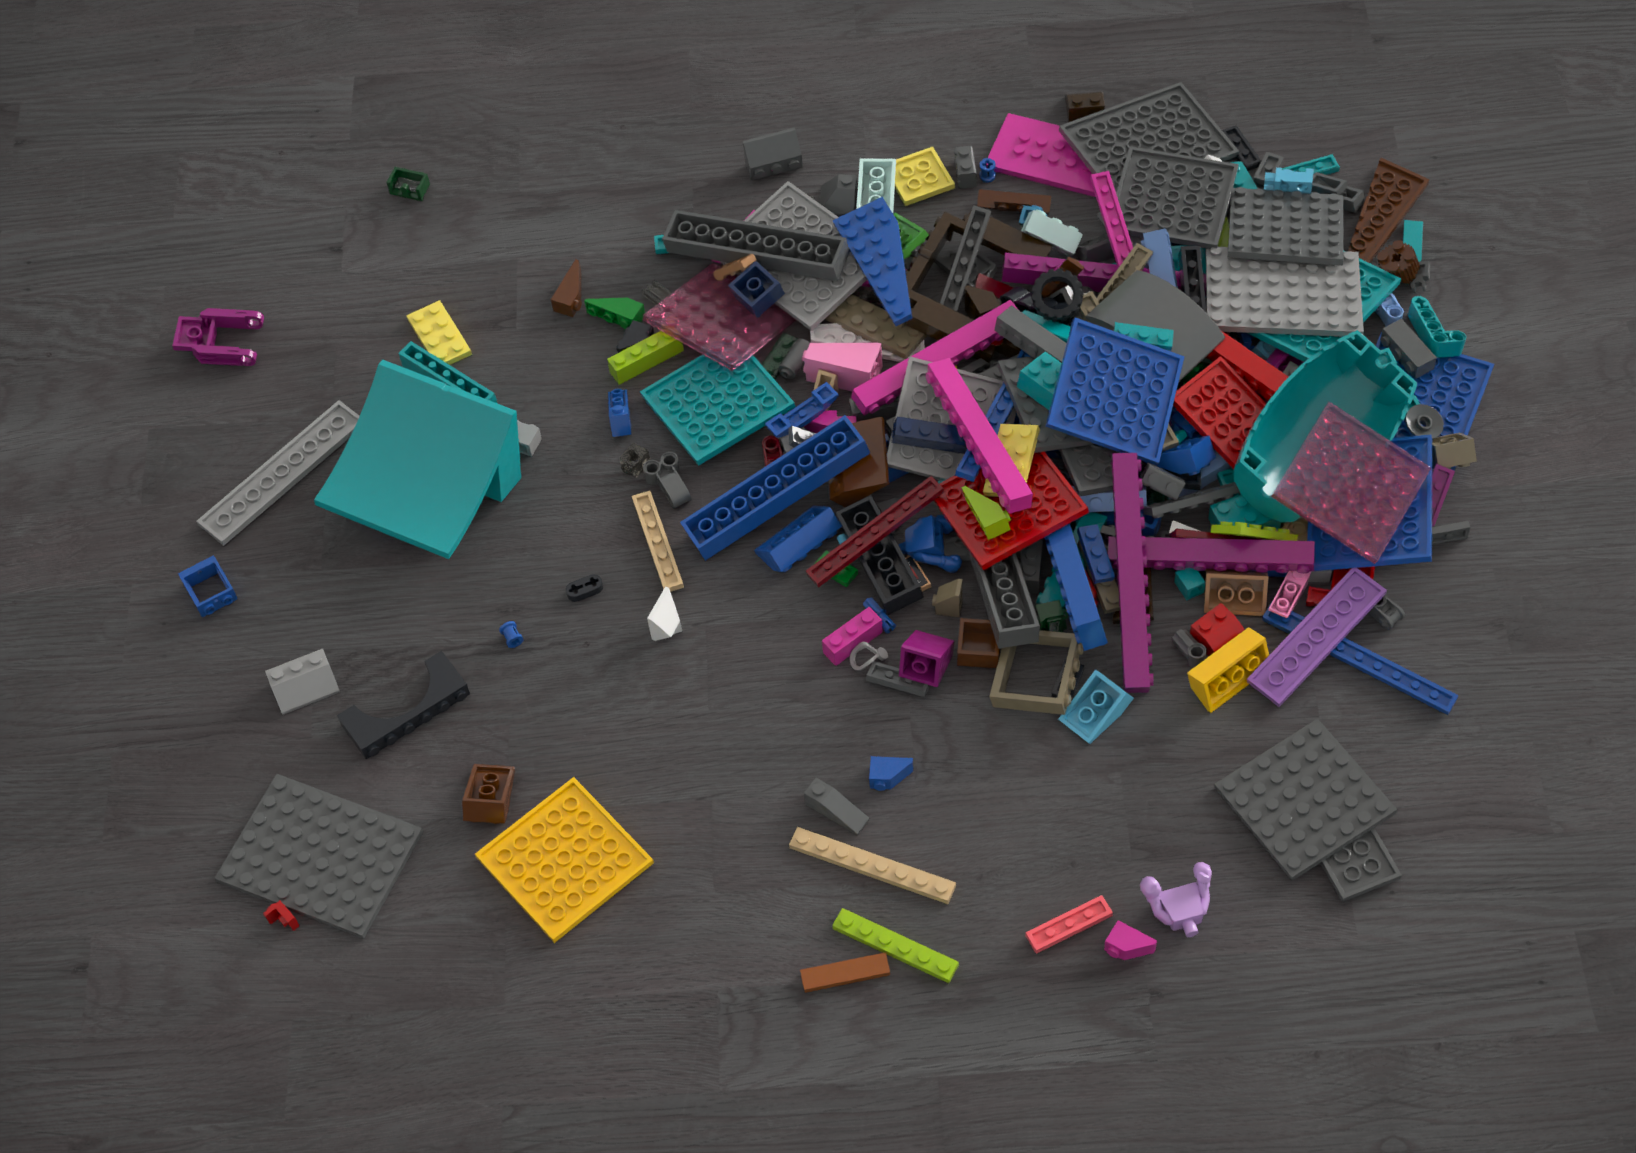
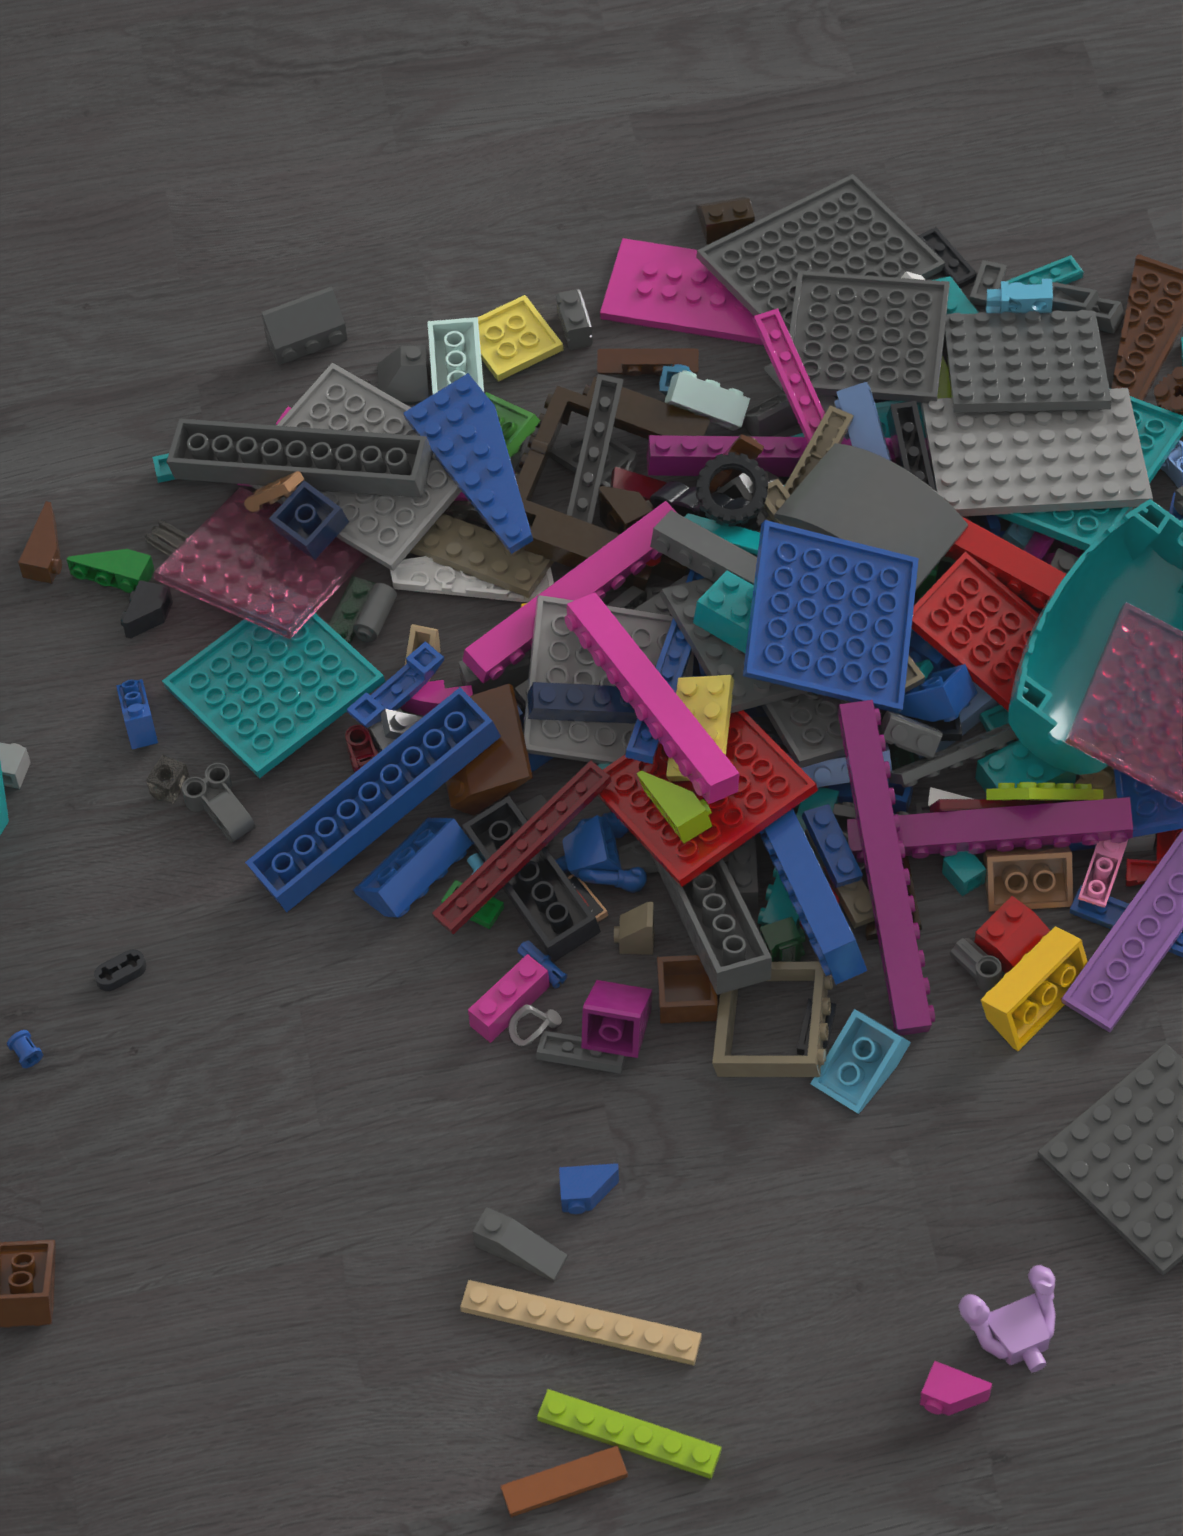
camera: 10 degrees left, 0 degrees up
yellow plate [475,777,654,943] -> none
lime brick [607,325,684,385] -> none
tan plate [632,491,684,592] -> none
white slope [647,587,682,641] -> none
bright pink slope [802,343,883,391] -> none
blue bush [979,158,996,182] -> none
coral plate [1026,895,1113,954] -> none
teal plate [1114,322,1174,351] -> none

